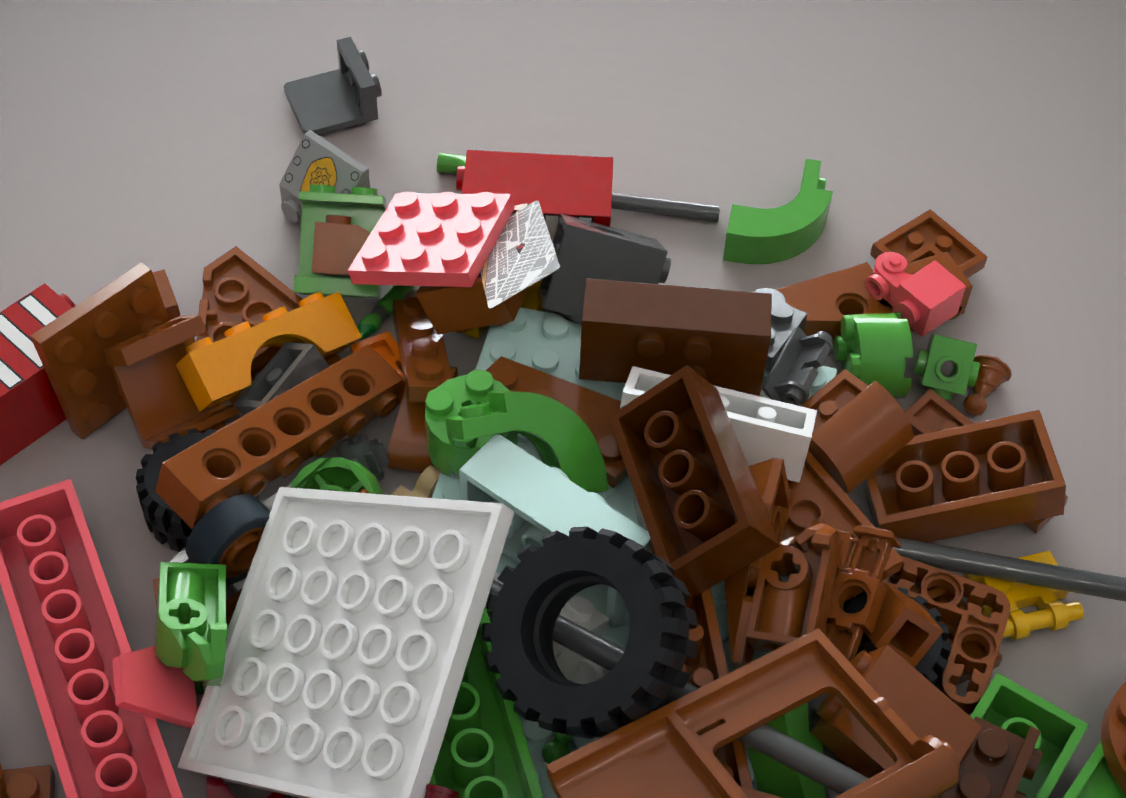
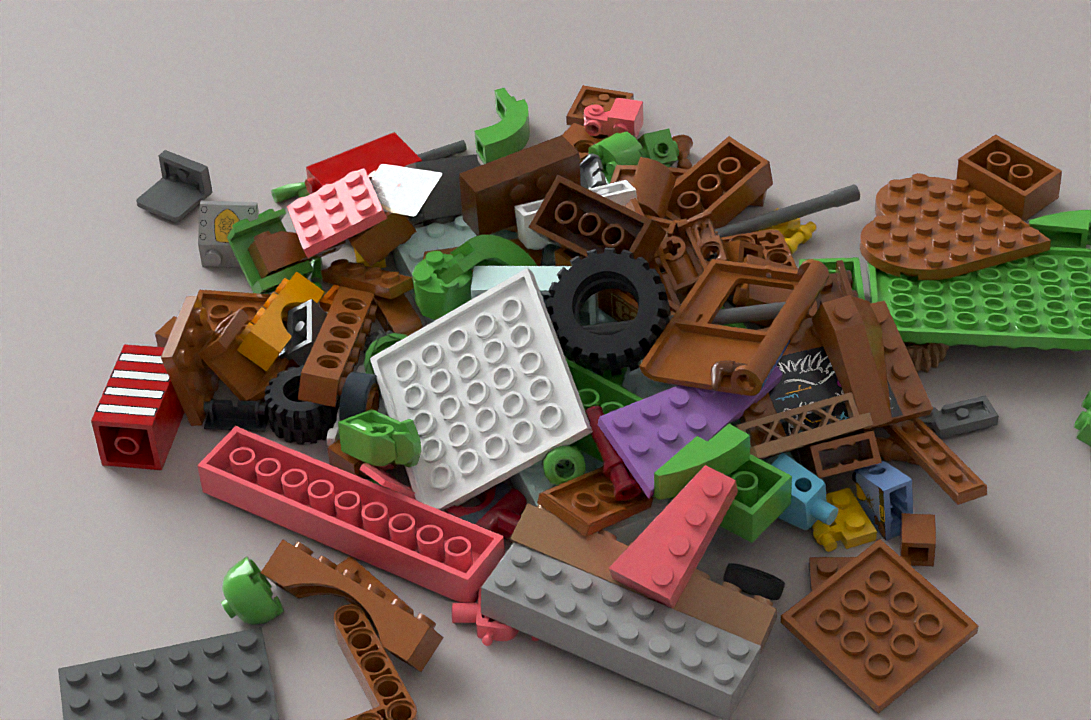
camera: 30 degrees left, 10 degrees down
none -> black hinge [204,398,268,432]

